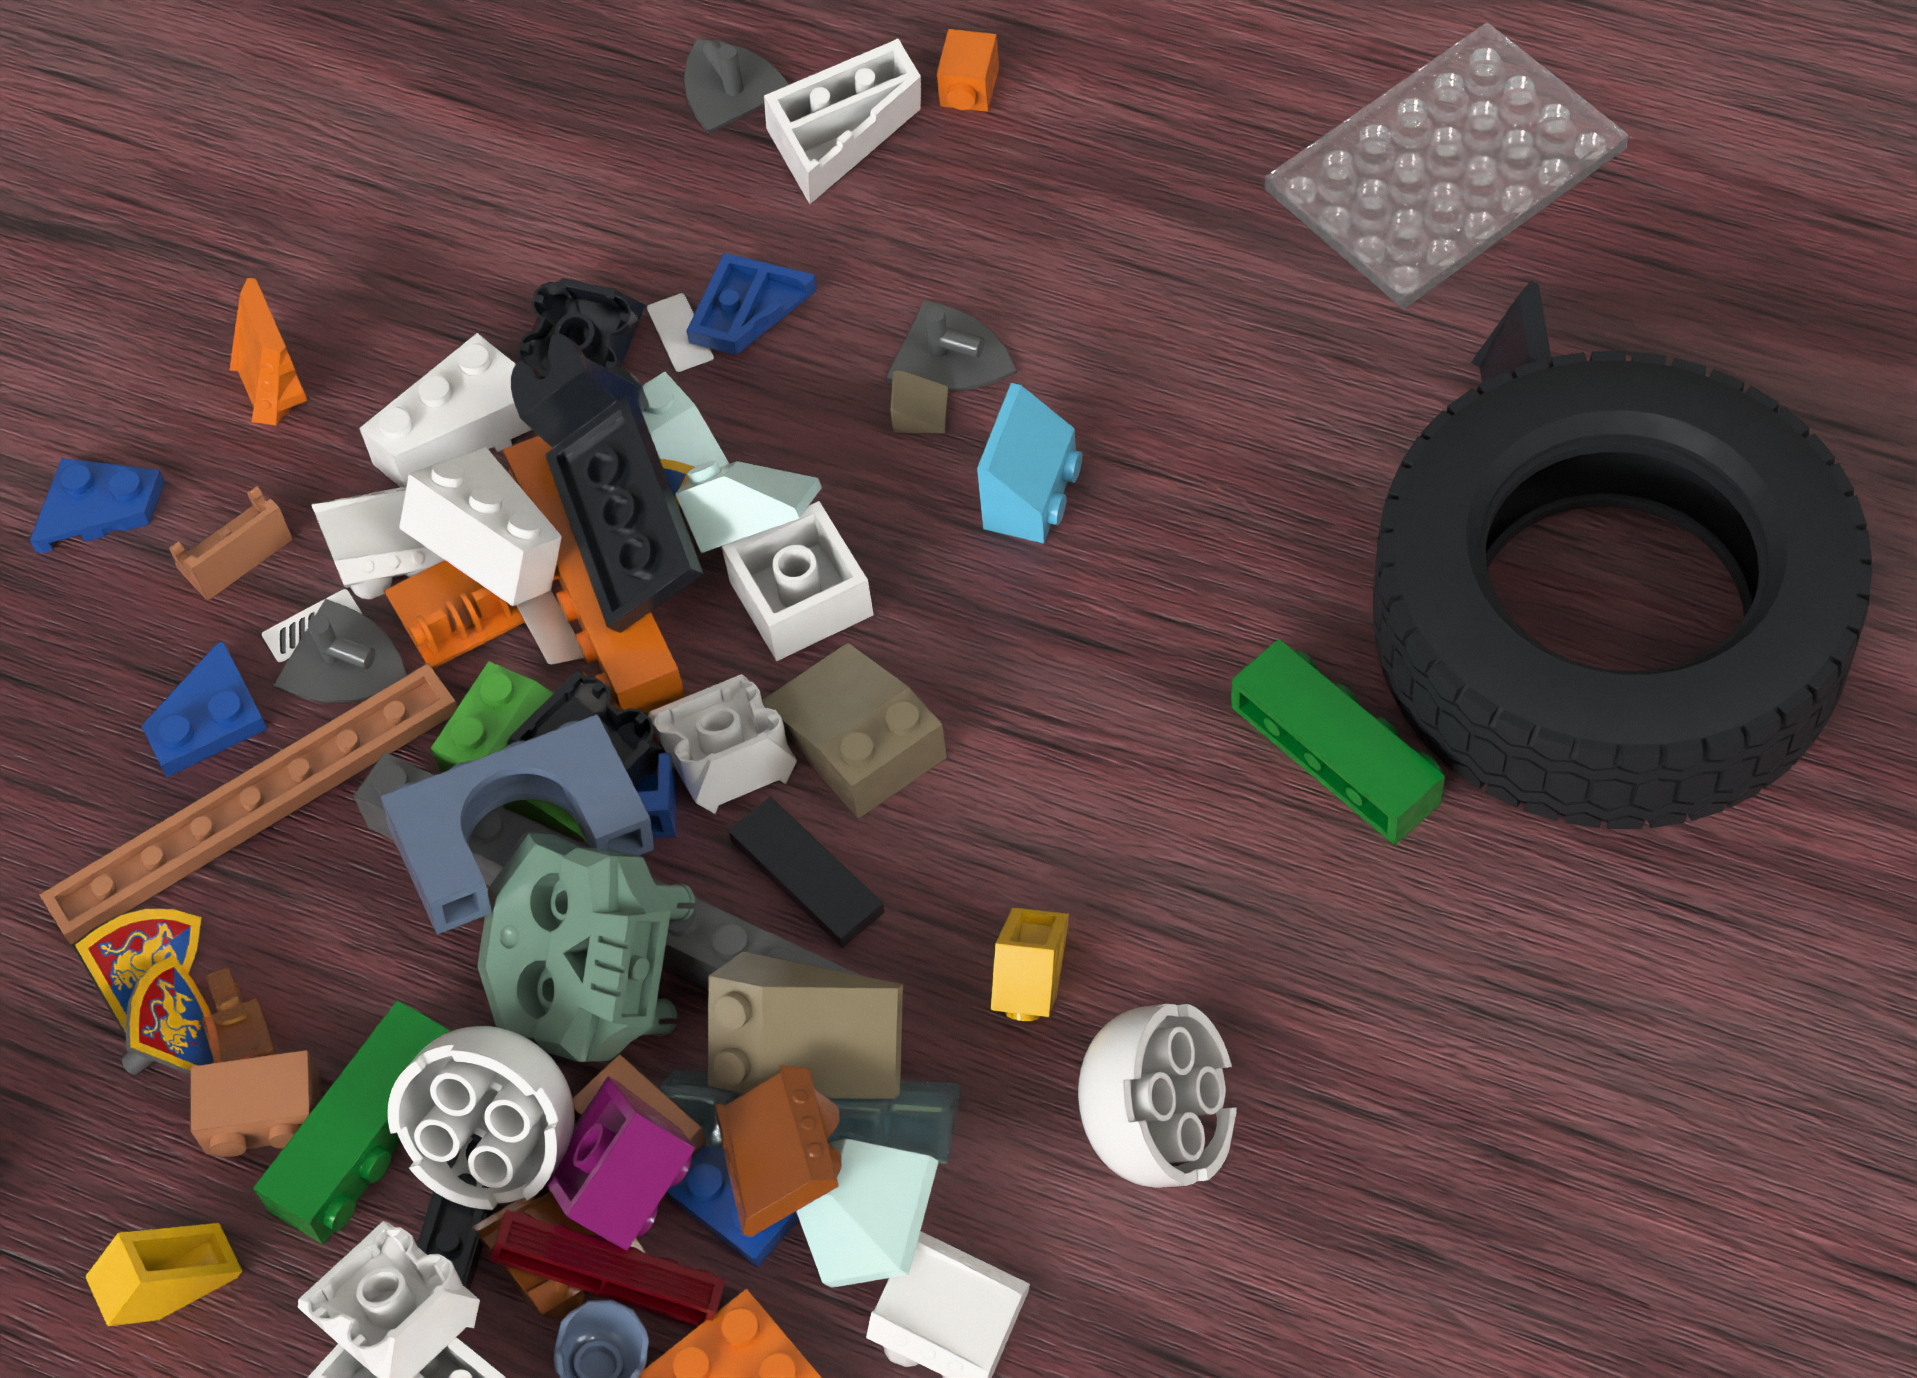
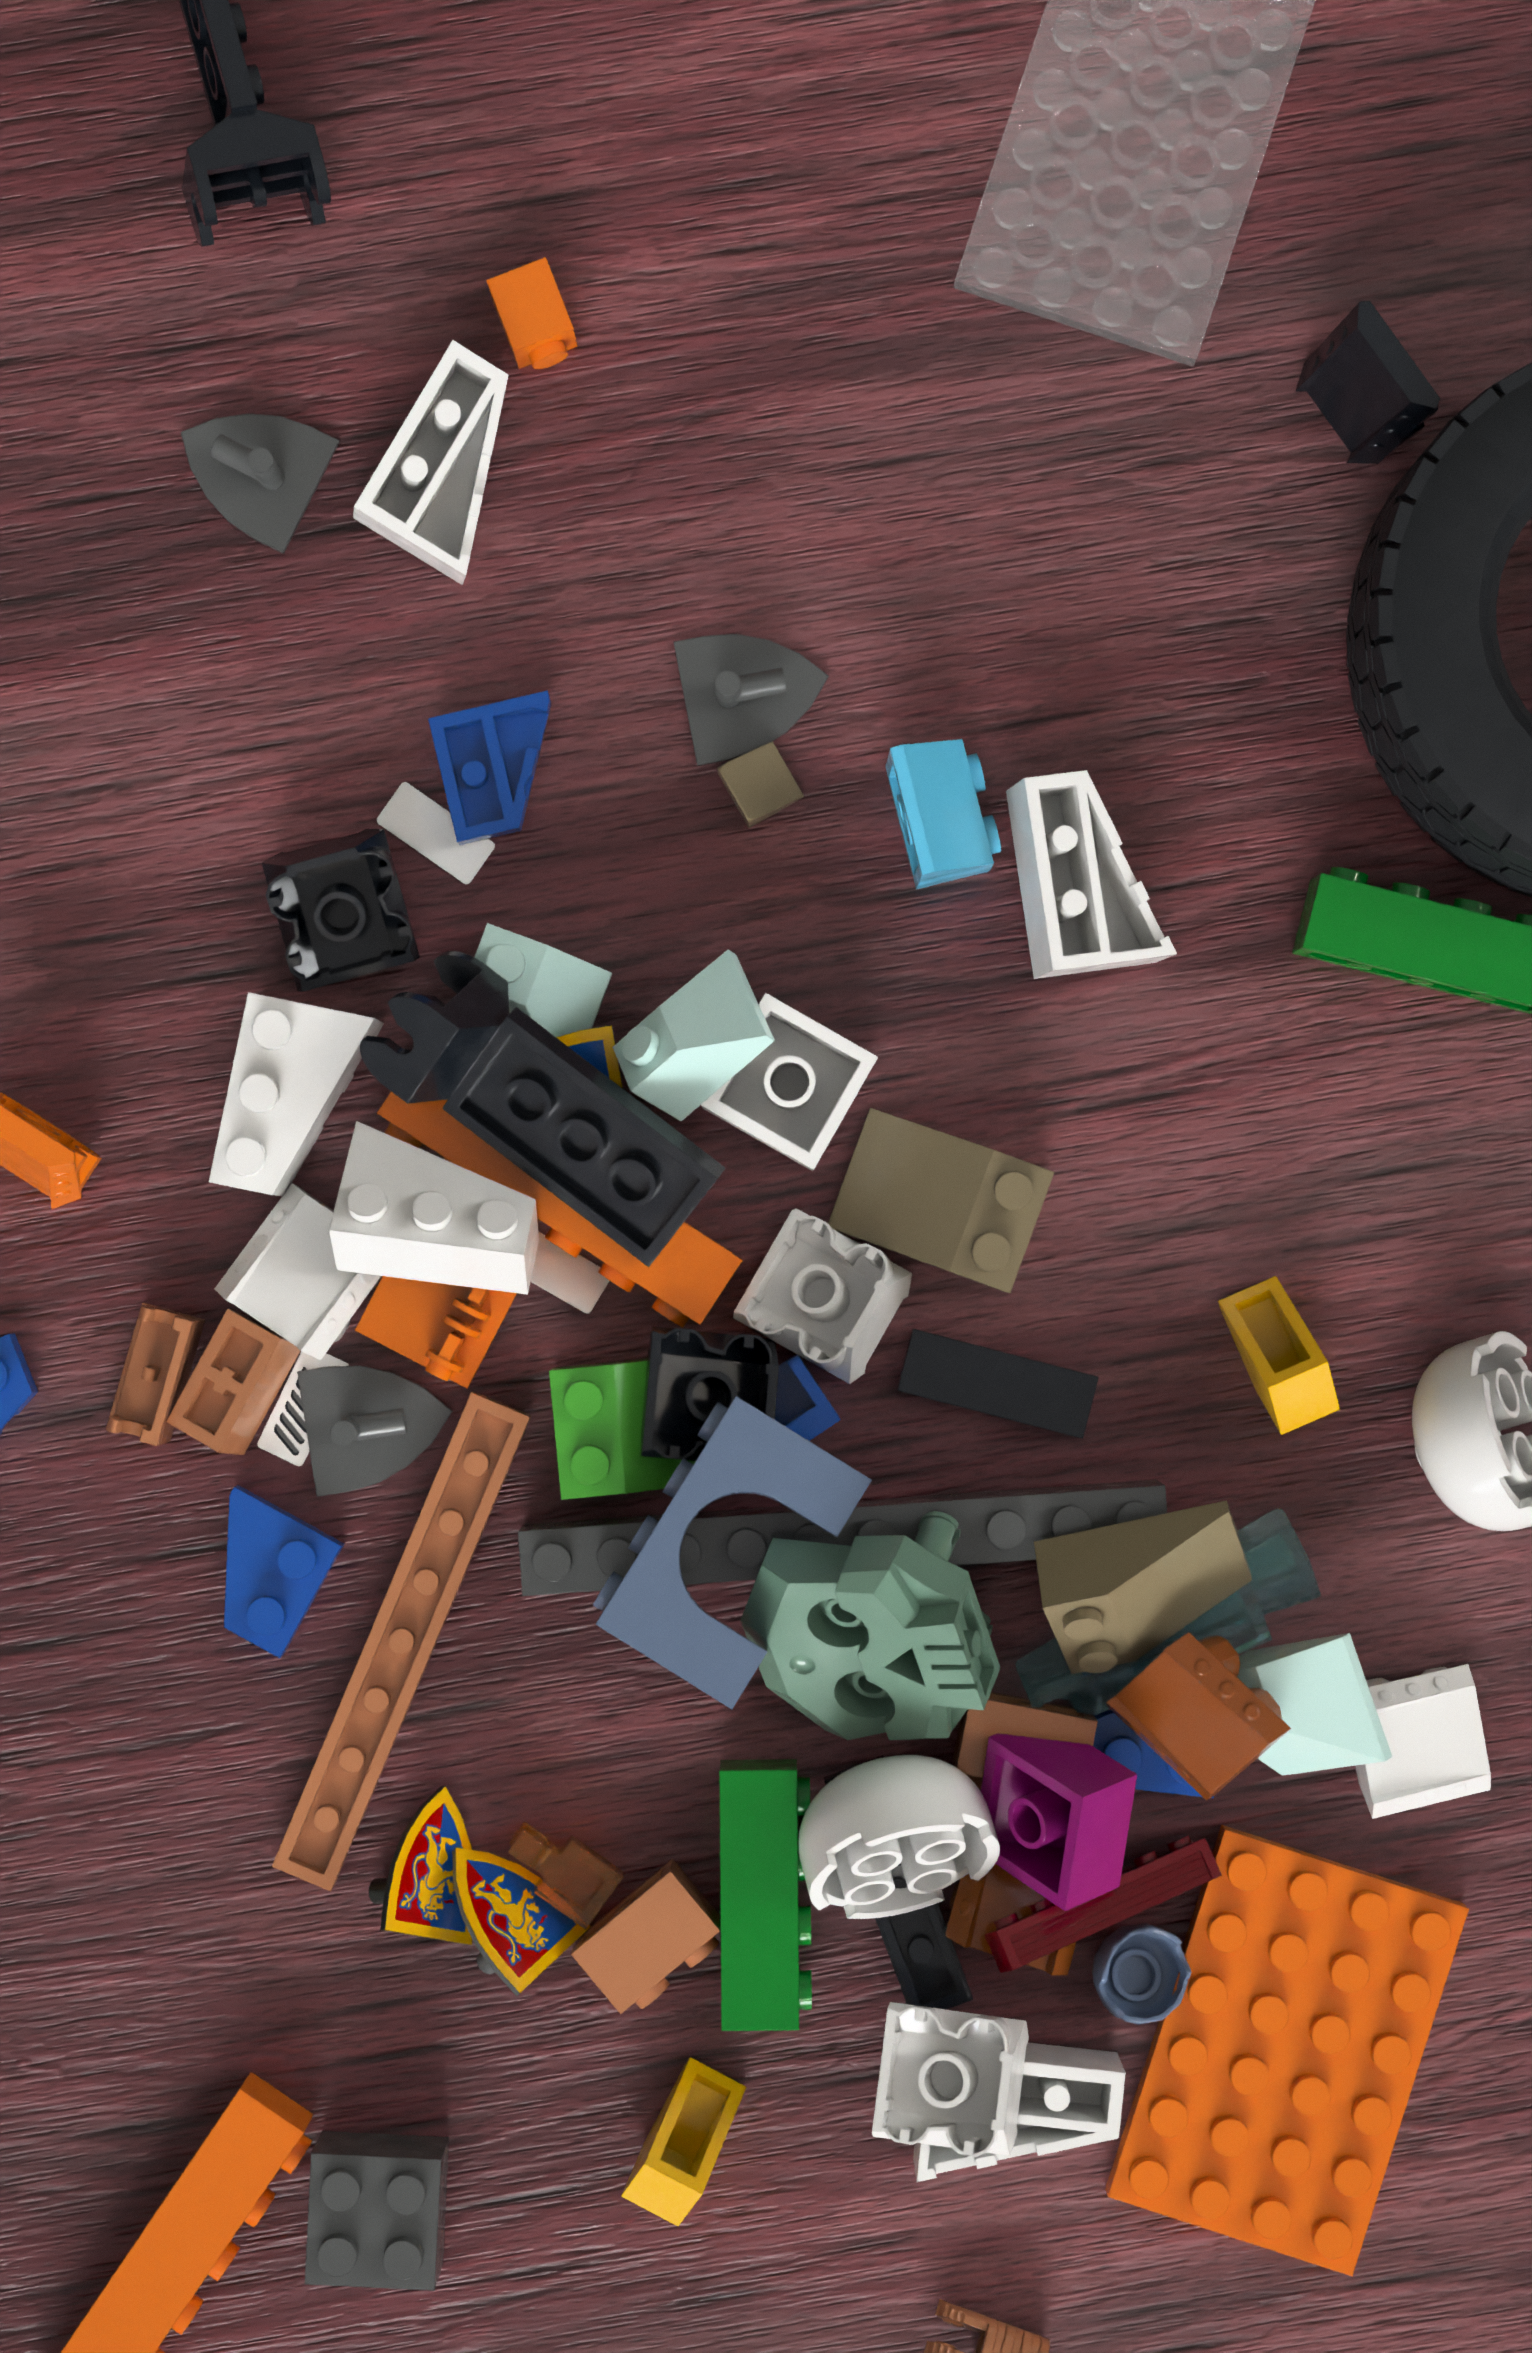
camera: 30 degrees left, 30 degrees up
none -> nougat hinge [166,1309,300,1455]
none -> white wedge [1006,770,1177,979]

